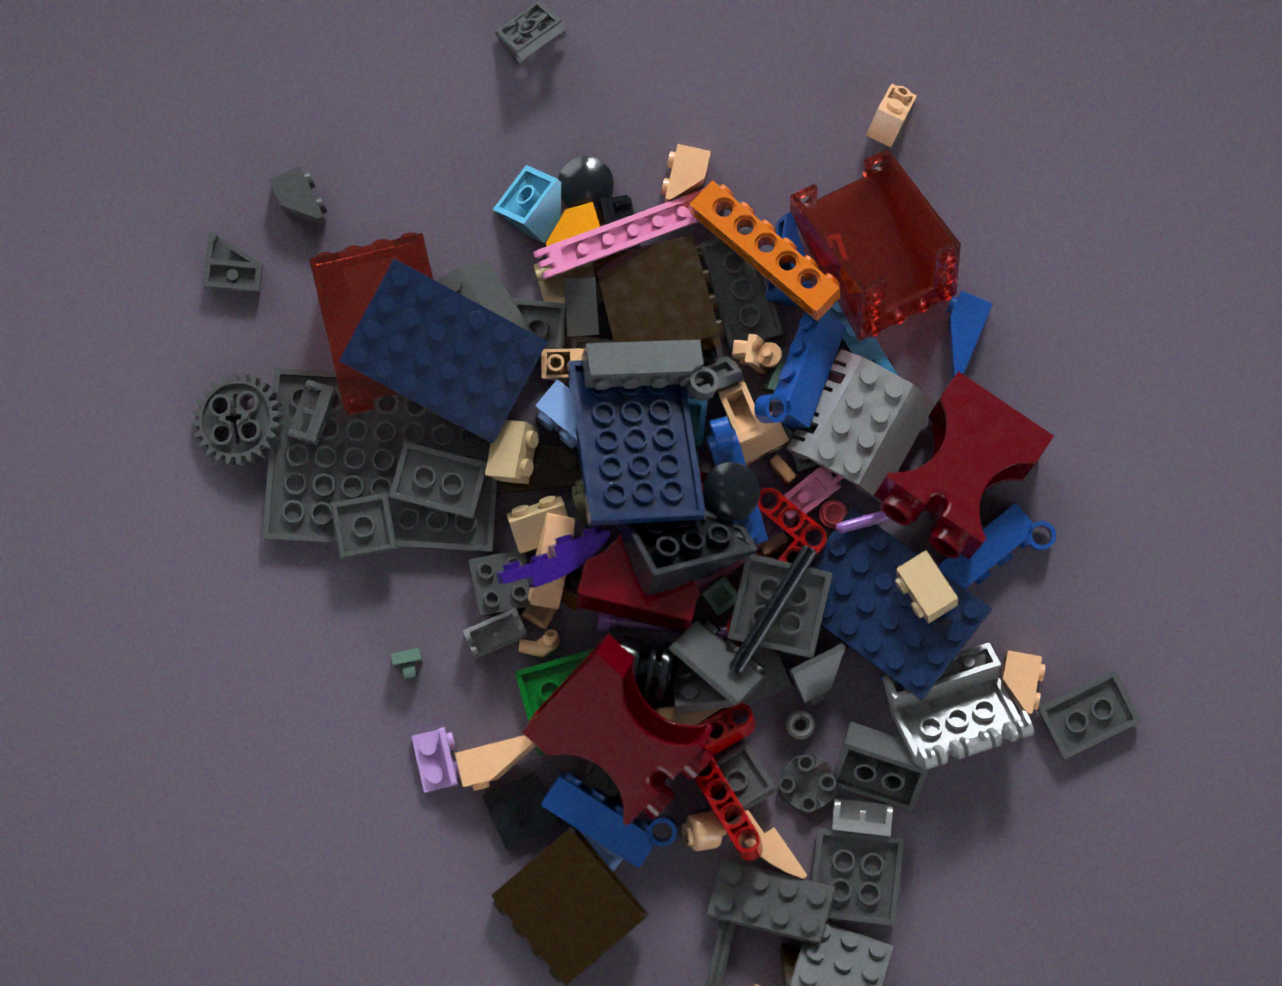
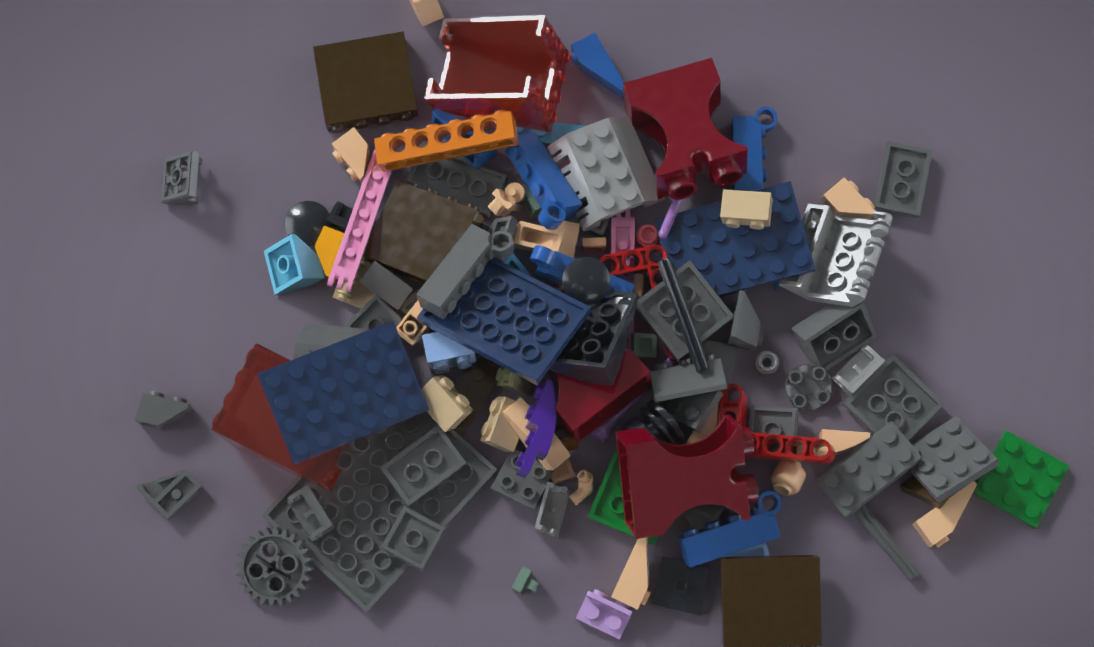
camera: 45 degrees left, 5 degrees down
none -> dark brown brick [313,31,418,133]

